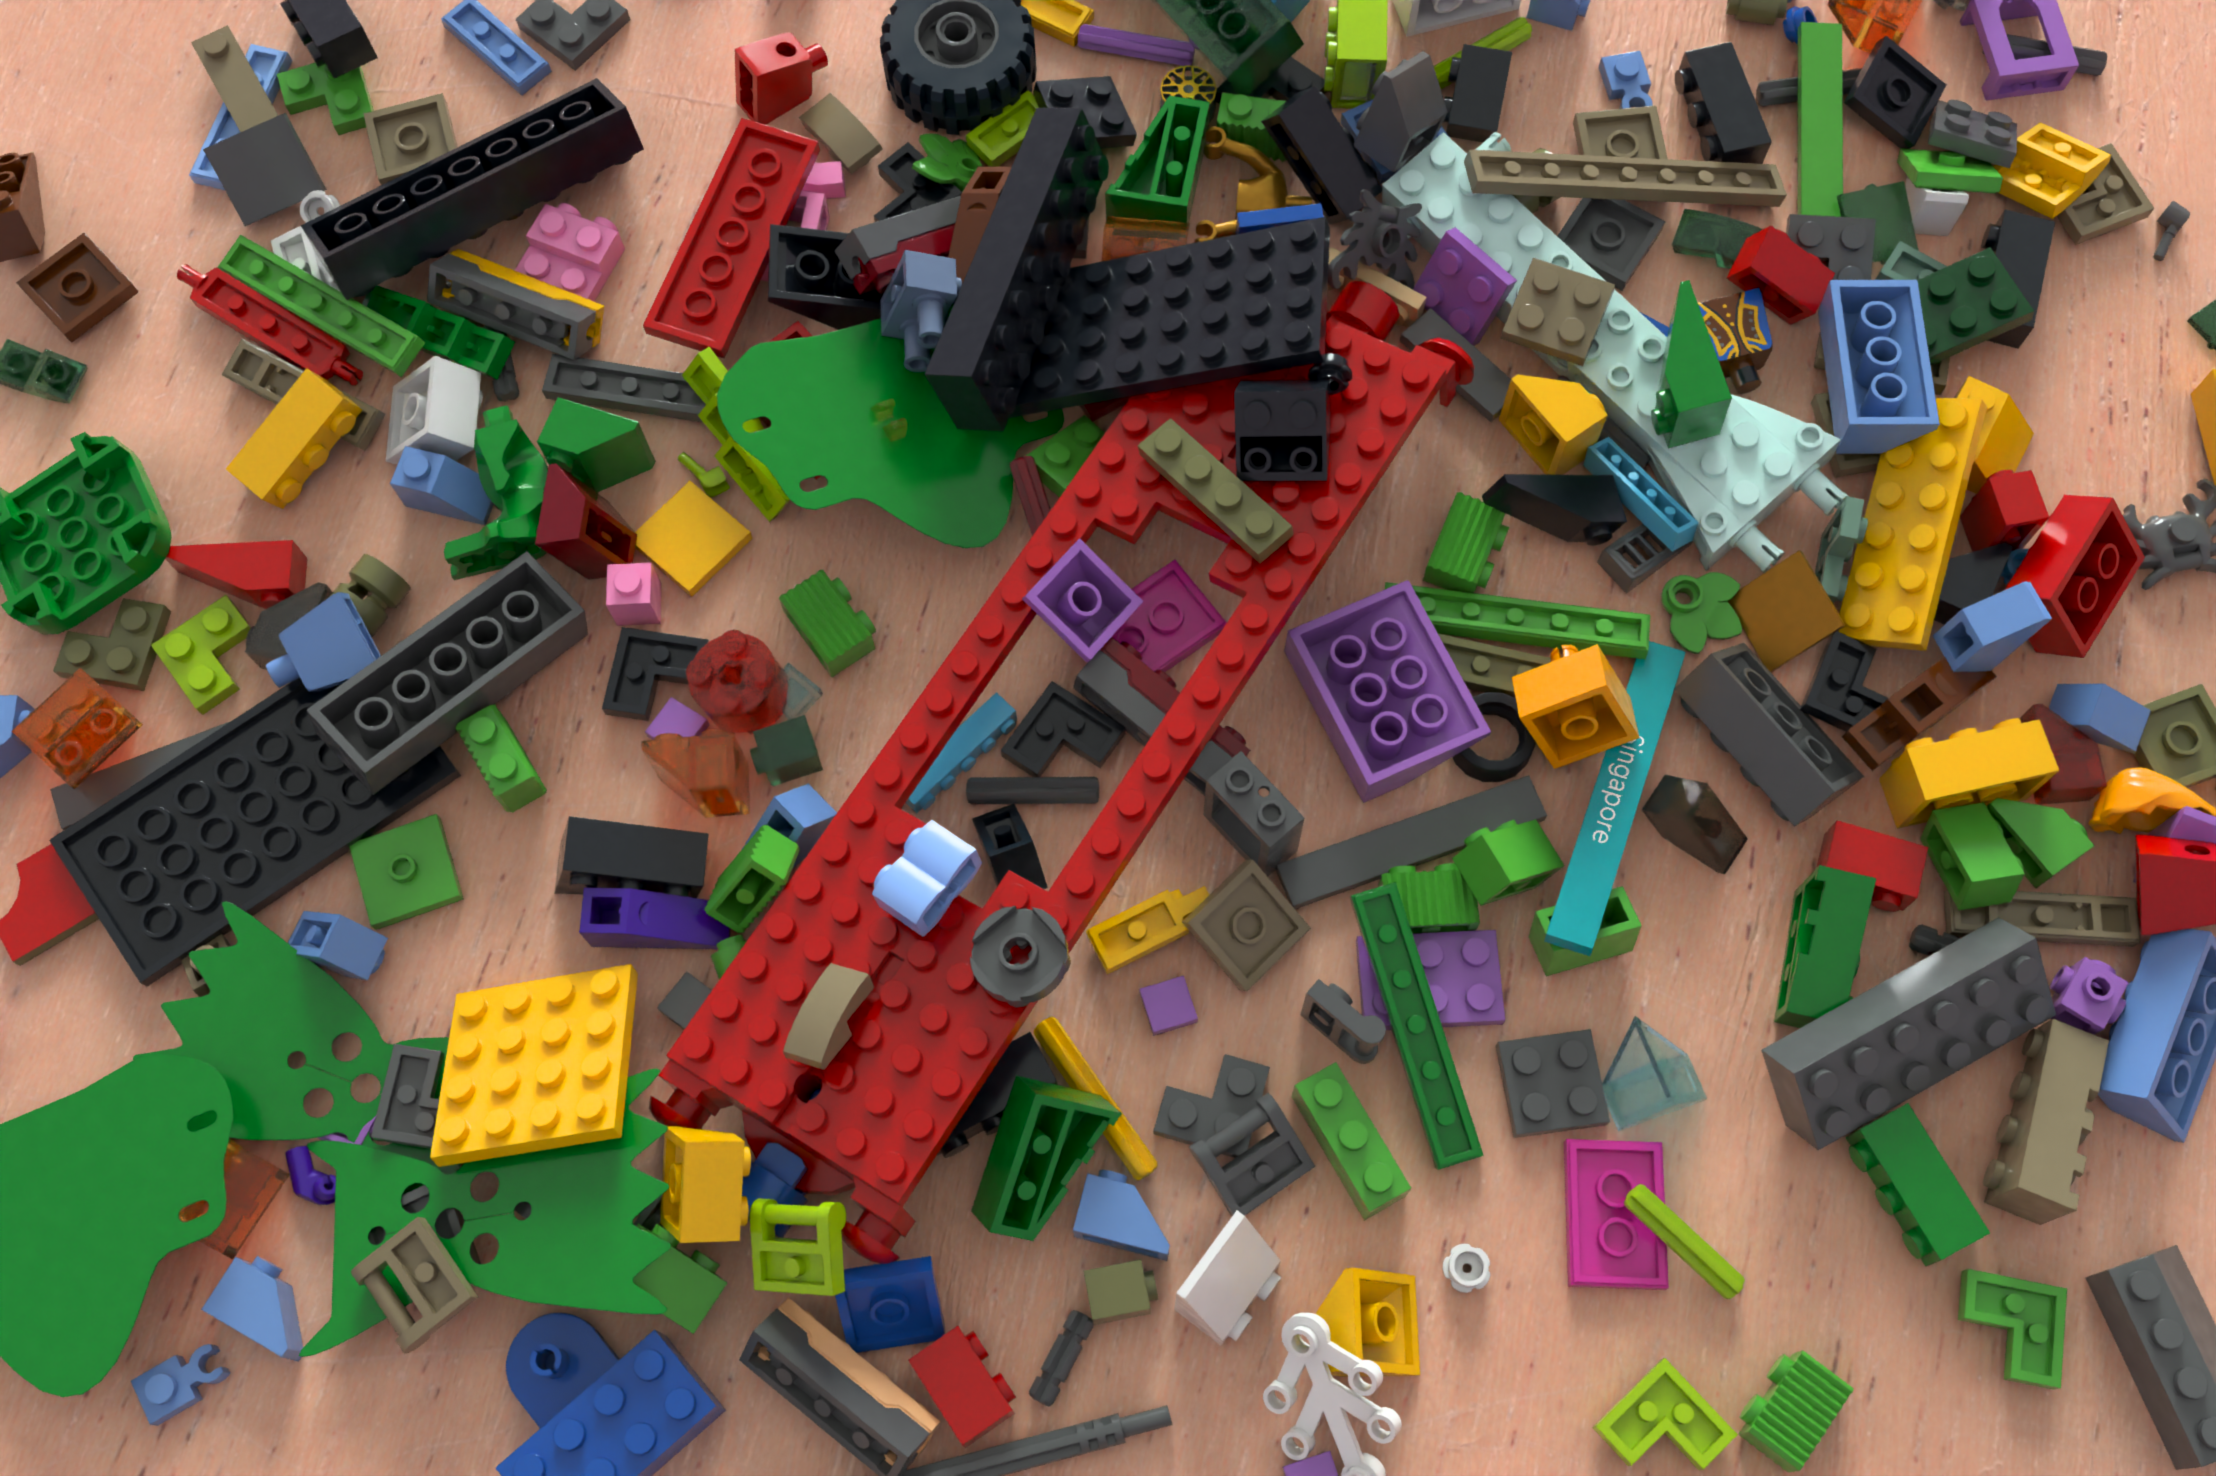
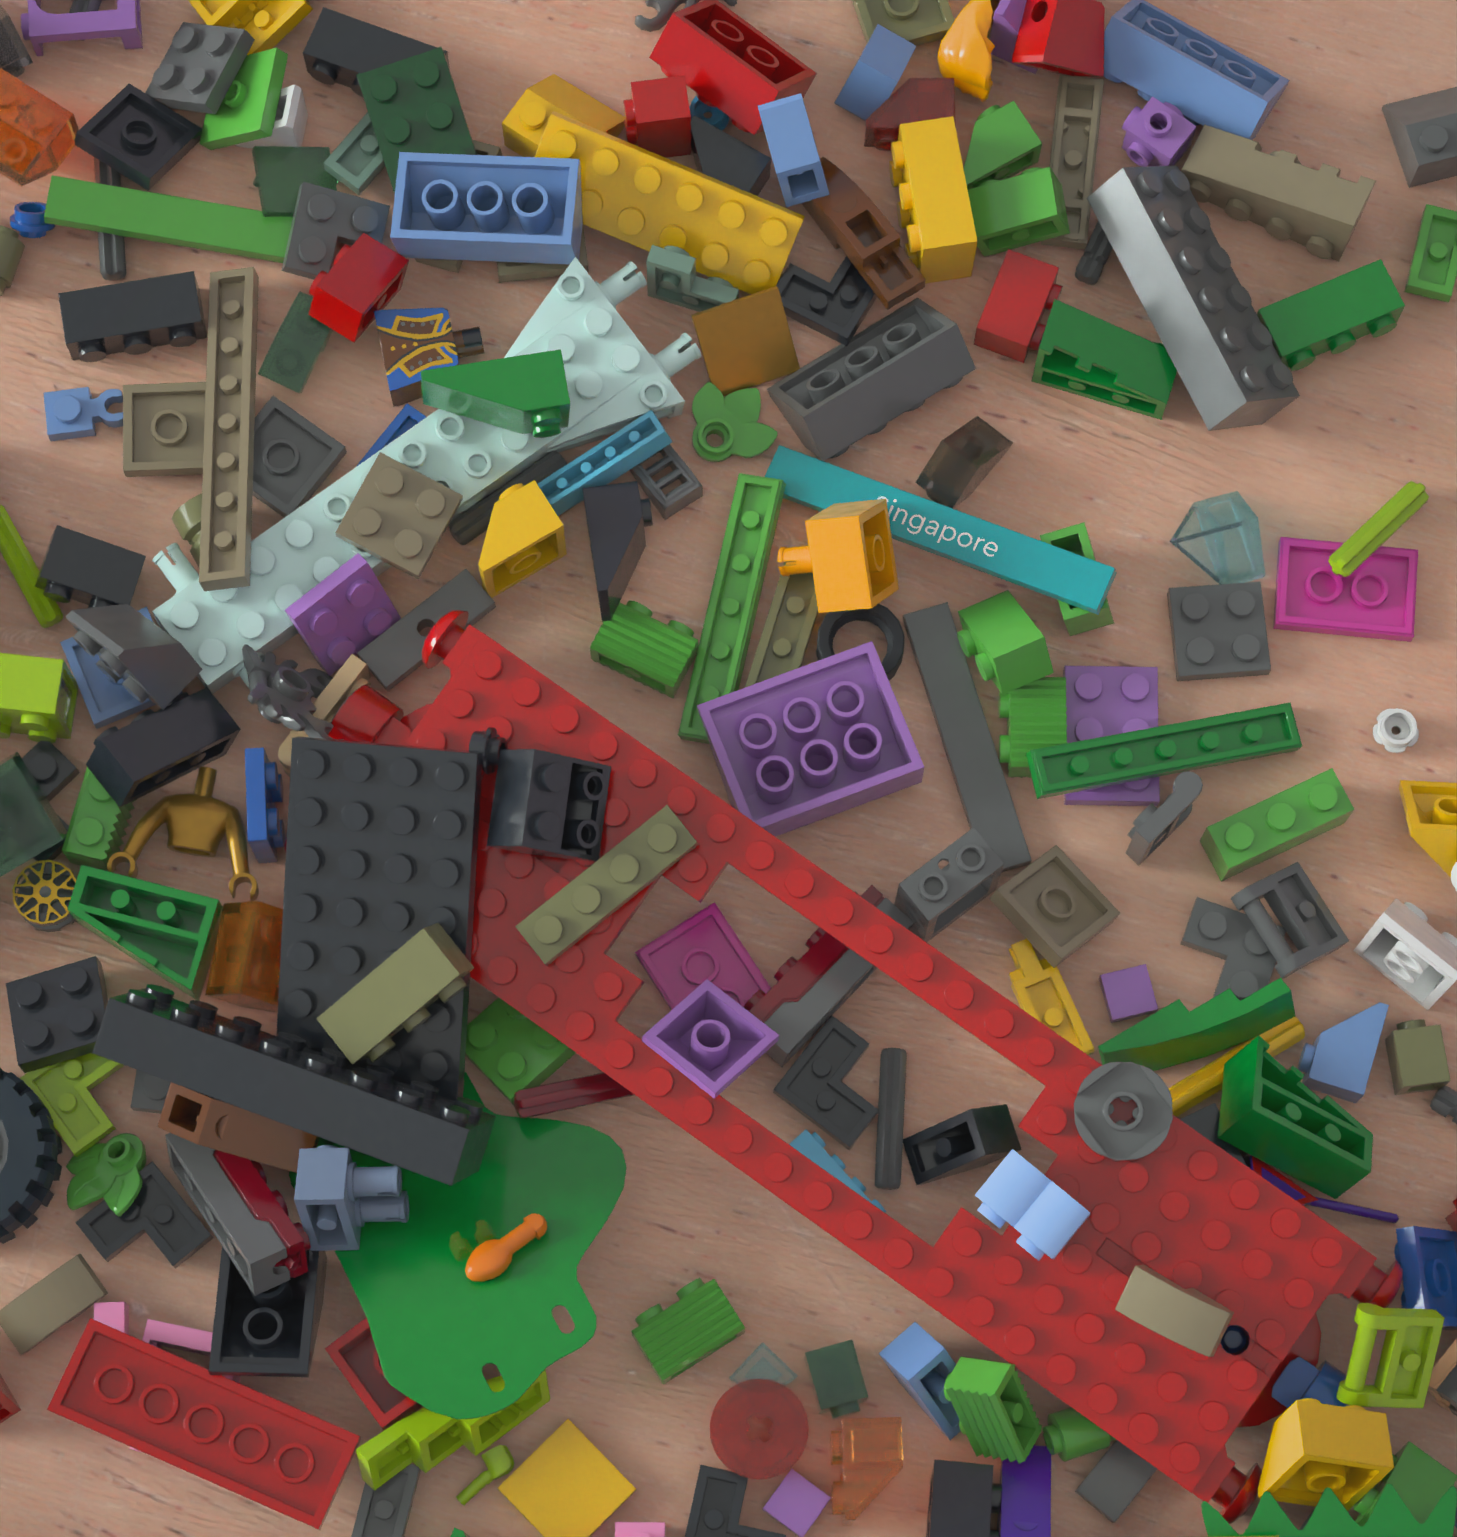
camera: 90 degrees left, 5 degrees up
none -> olive brick [317,923,474,1065]
none -> orange piece [465,1213,548,1282]
none -> green slope [1098,977,1295,1071]
none -> dark purple piece [1250,1155,1399,1223]

